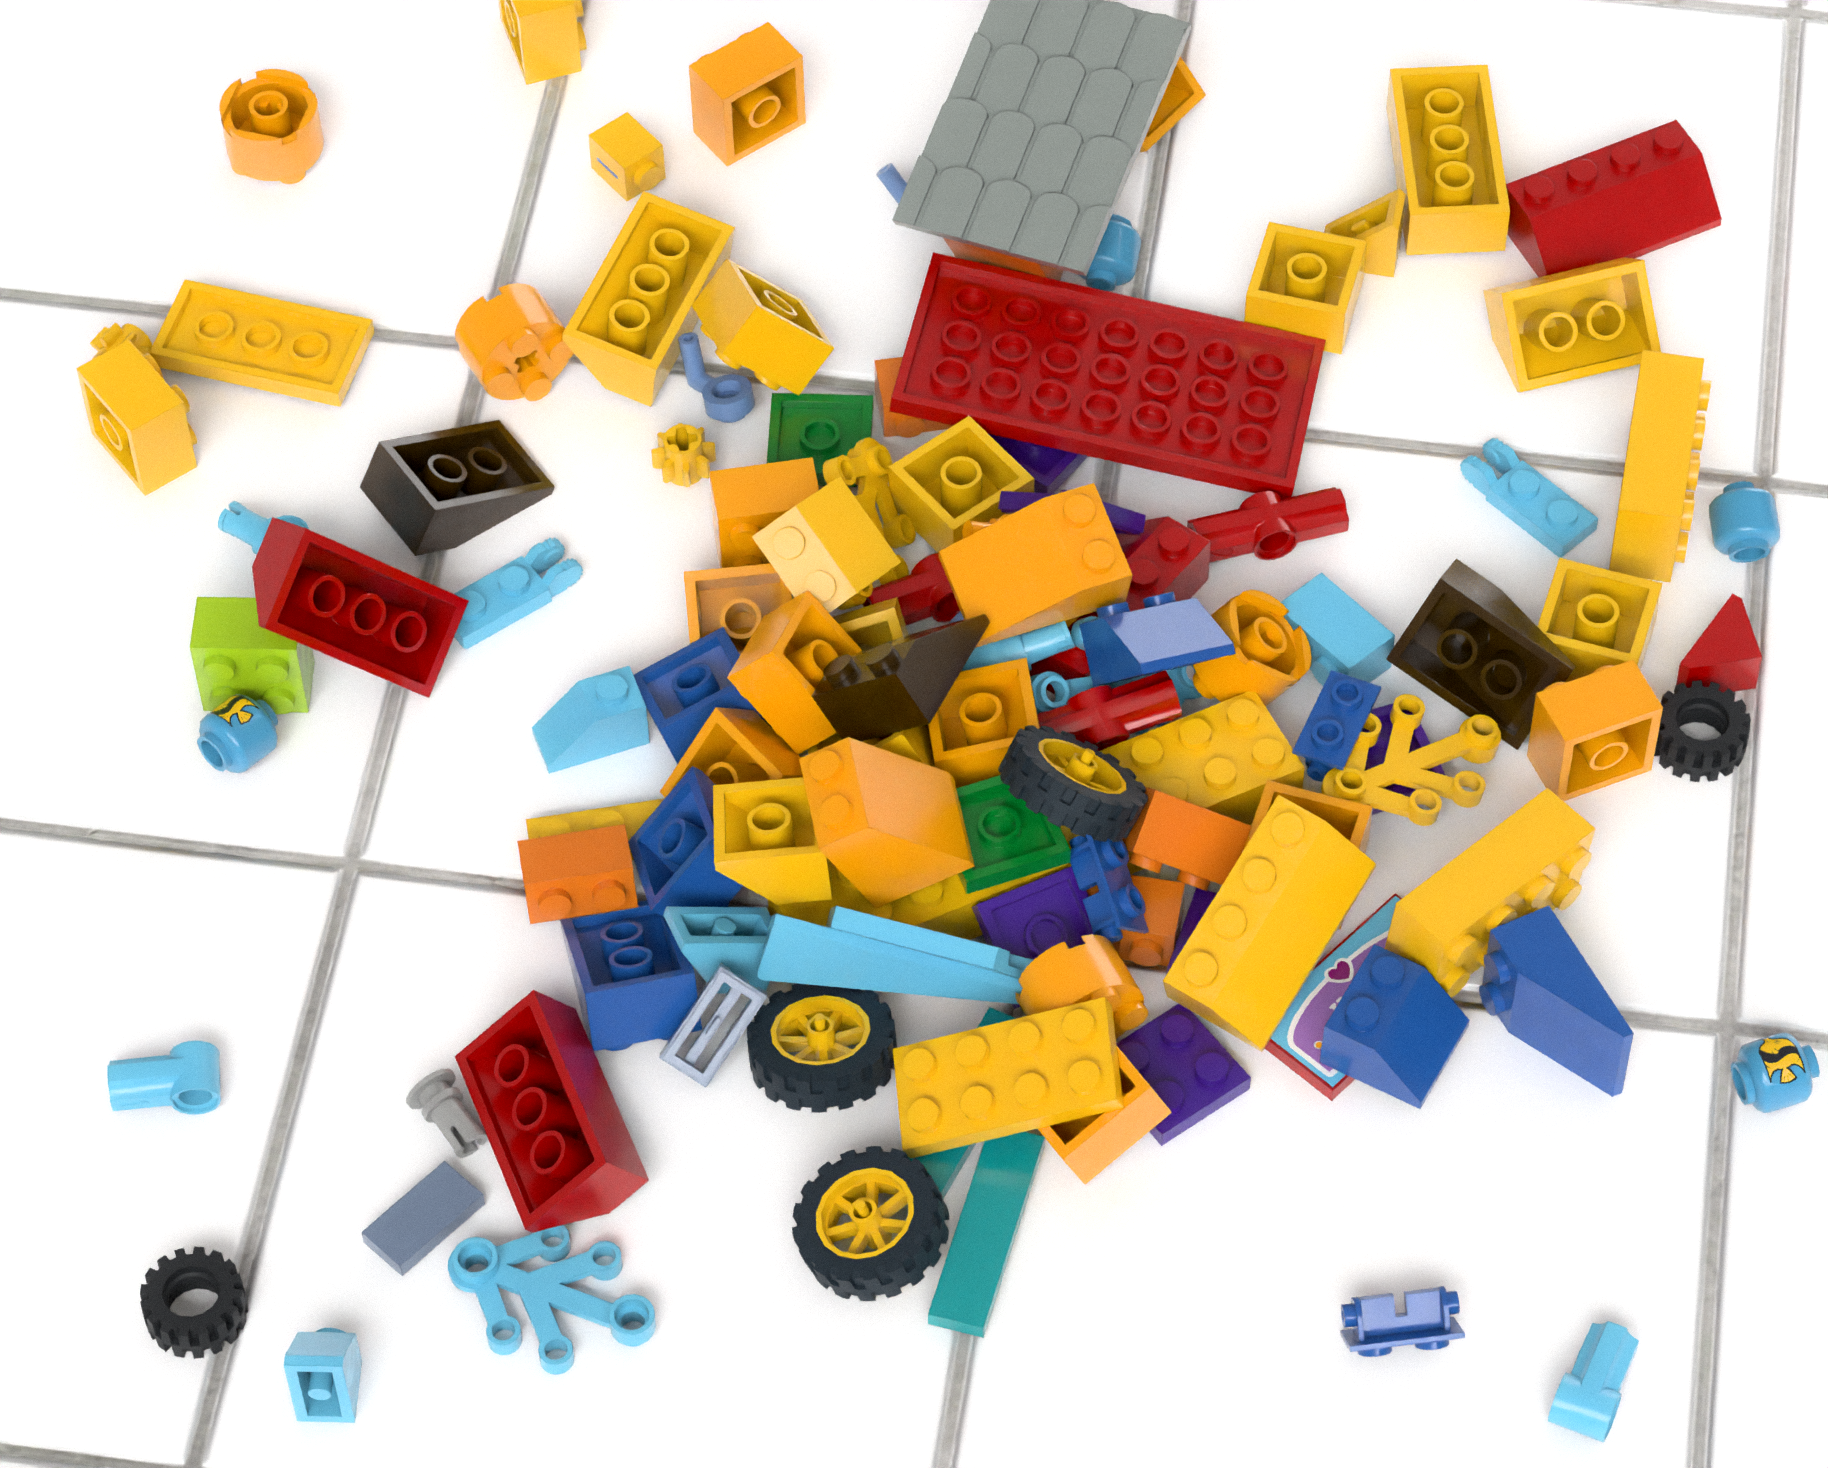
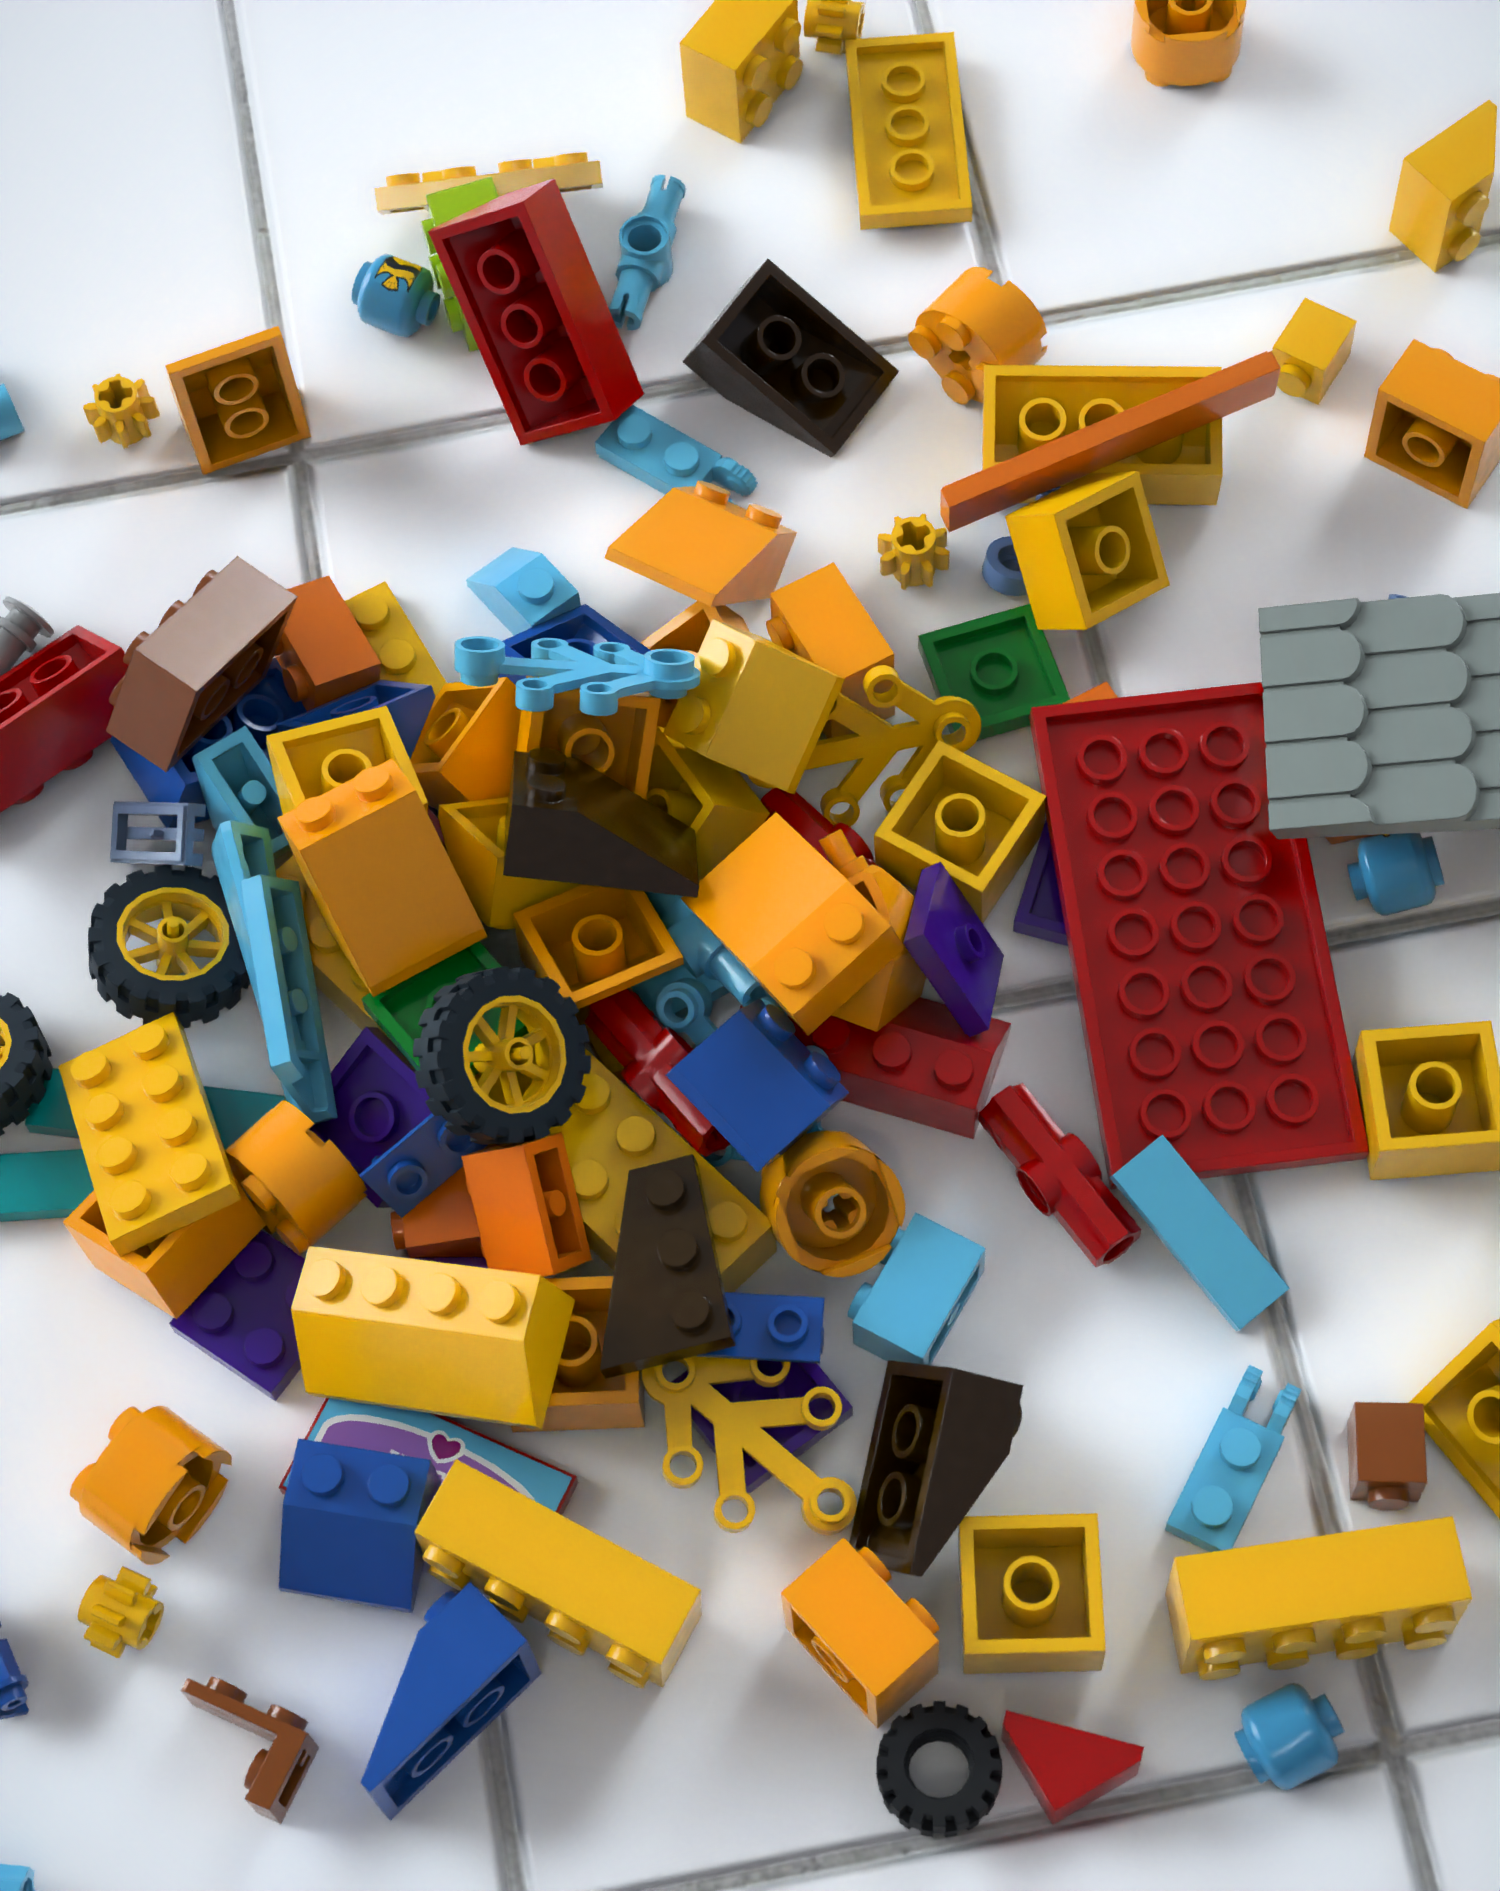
camera: 75 degrees right, 10 degrees up
none -> light orange brick [70,1406,232,1565]
none -> yellow gear [78,1566,164,1658]
none -> yellow gear [83,374,160,448]
none -> dark orange brick [106,556,297,772]
none -> light orange slope [165,326,311,475]
none -> dark orange bracket [180,1677,319,1824]
none -> yellow hinge [374,152,603,215]
none -> medium azure plant [454,636,700,716]
none -> dark brown wing [600,1154,736,1379]
none -> light orange slope [604,480,797,607]
none -> orange tile [940,351,1281,532]
none -> medium azure tile [1109,1134,1290,1331]
none -> dark orange brick [1347,1402,1427,1511]

